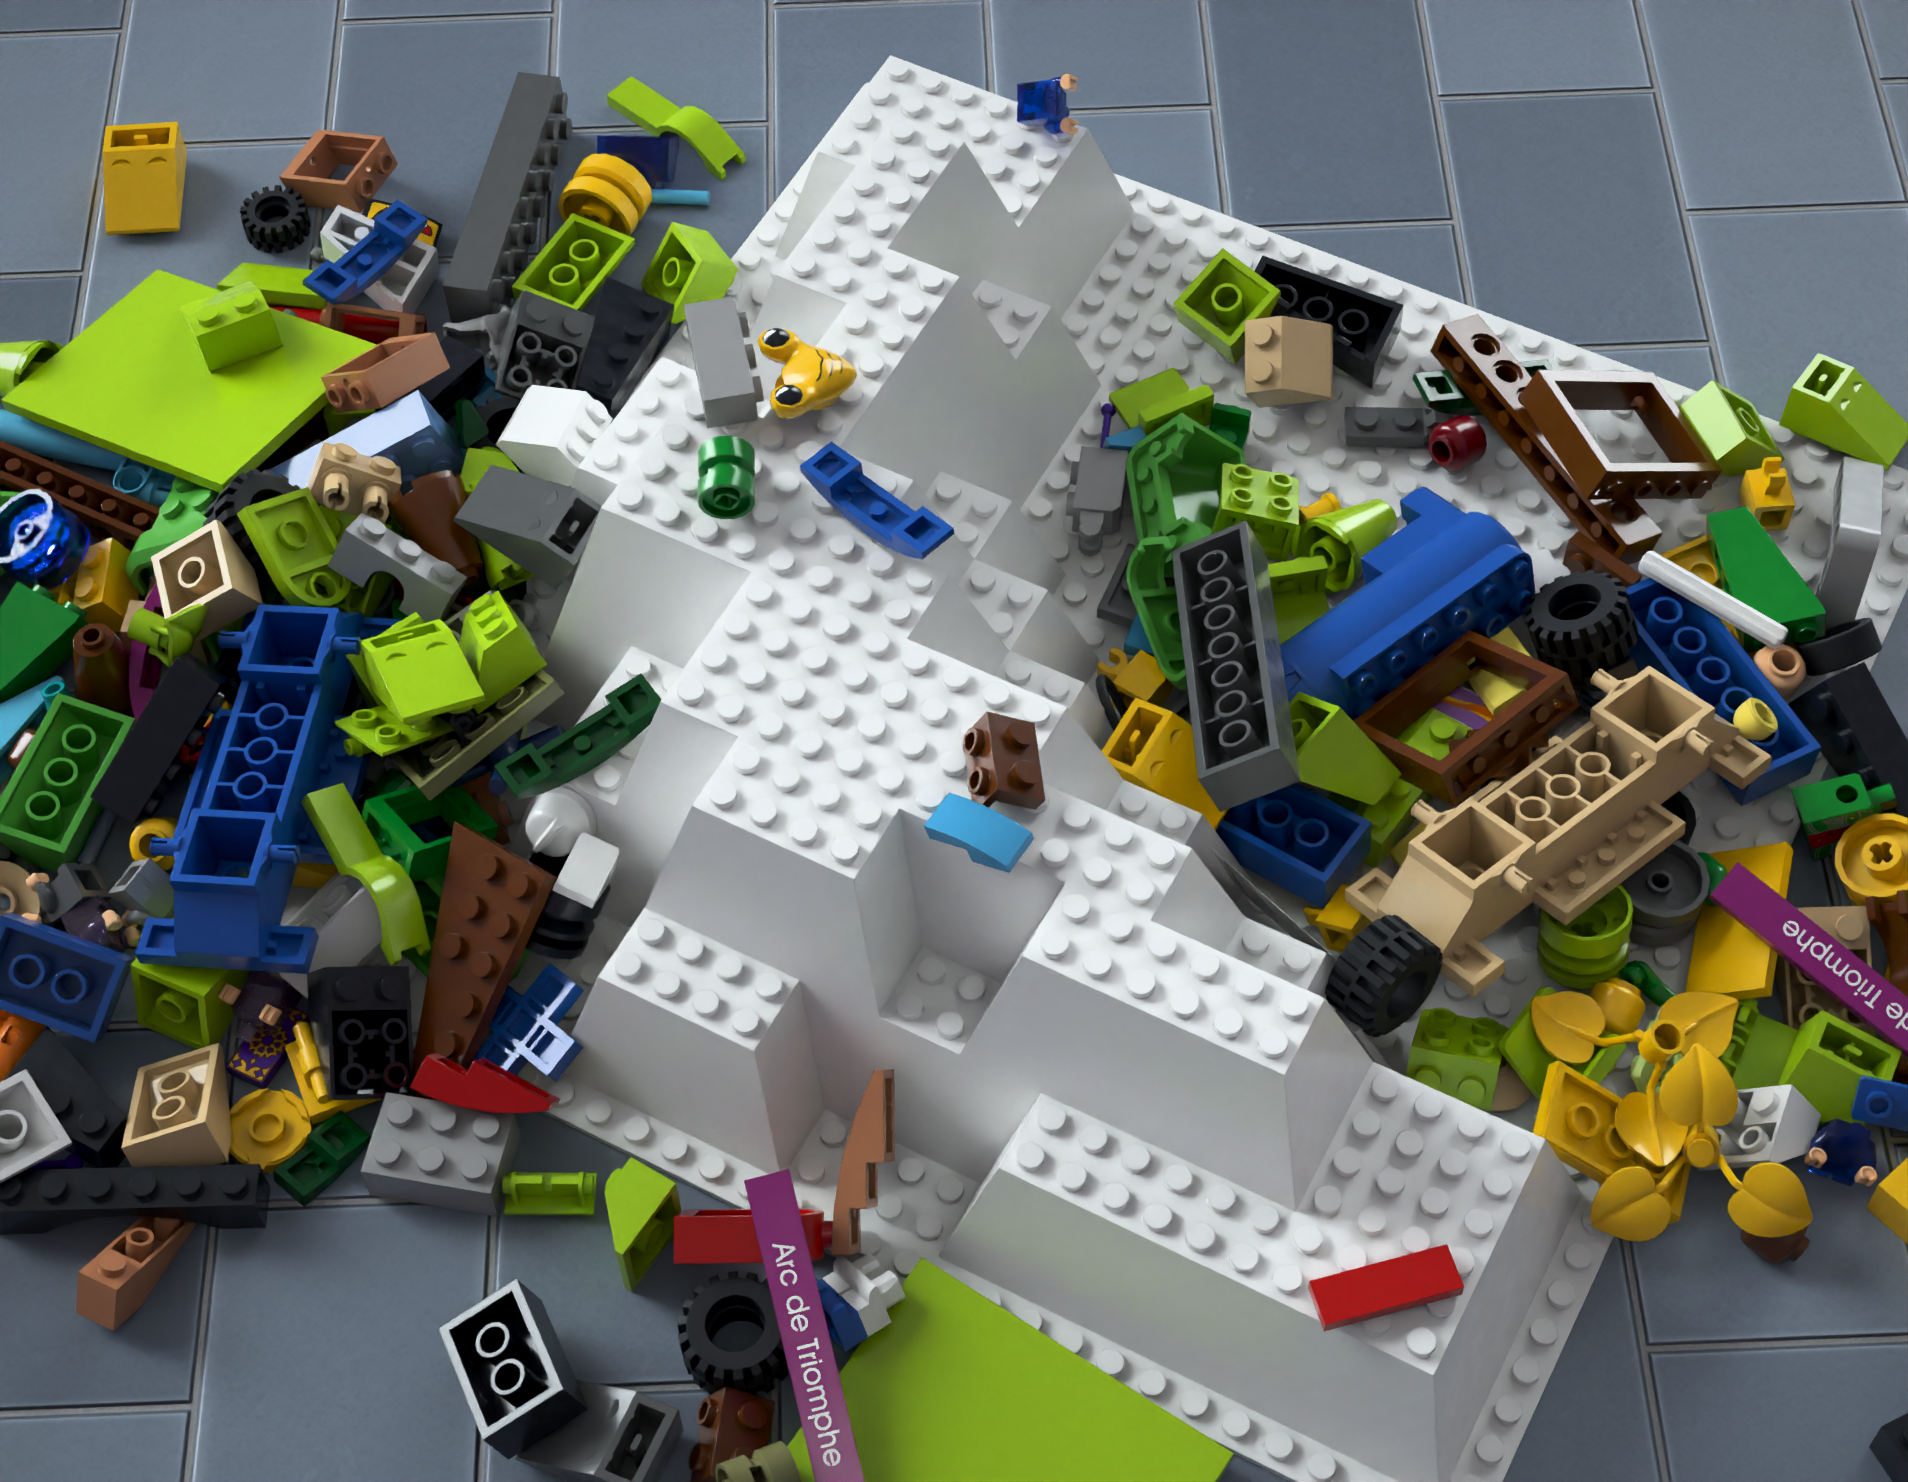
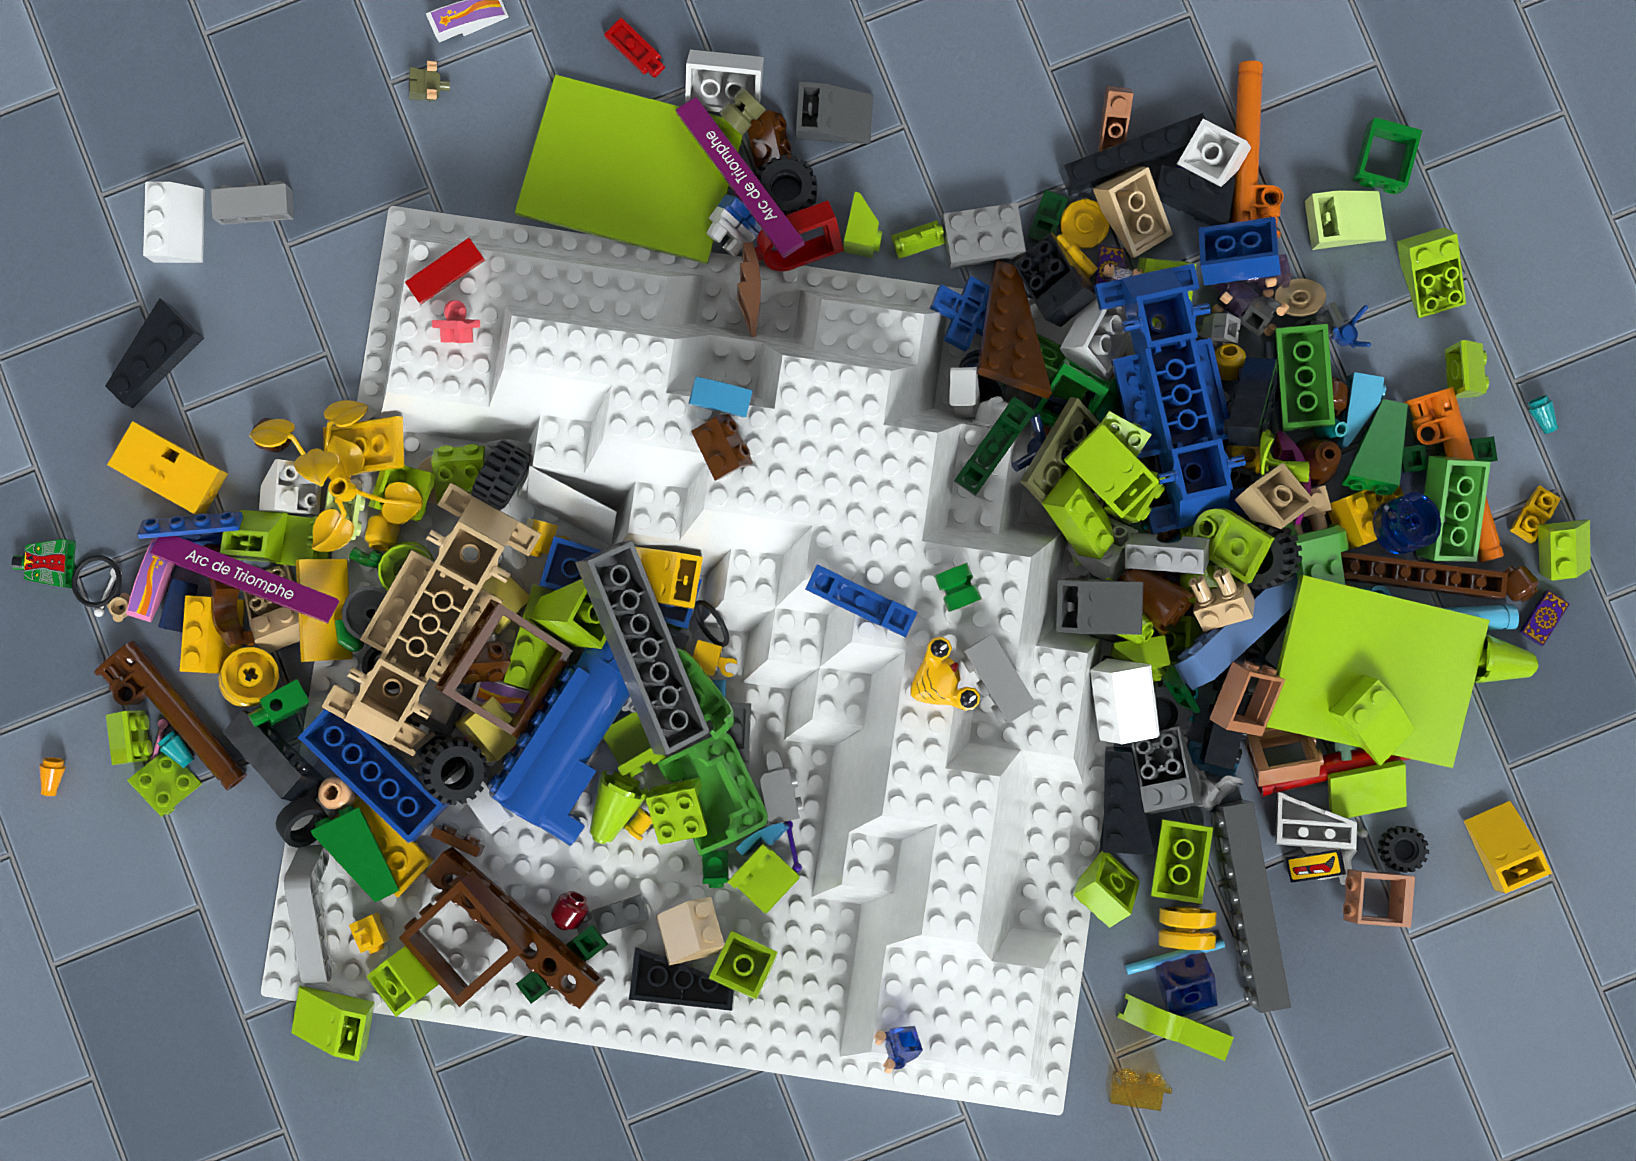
camera: 160 degrees right, 30 degrees up
lime piece [301,783,431,966] -> none
blue slope [303,199,427,305] -> none
red slope [410,1053,560,1113] -> none
black brick [439,1279,588,1460] -> none
white axle [1638,551,1788,649] -> none
light yellow piece [1733,697,1778,741] -> none
clear blue piece [1804,1118,1877,1187] -> none
none -> coral hips [432,300,480,343]
none -> clear yellow bracket [1109,1068,1172,1111]

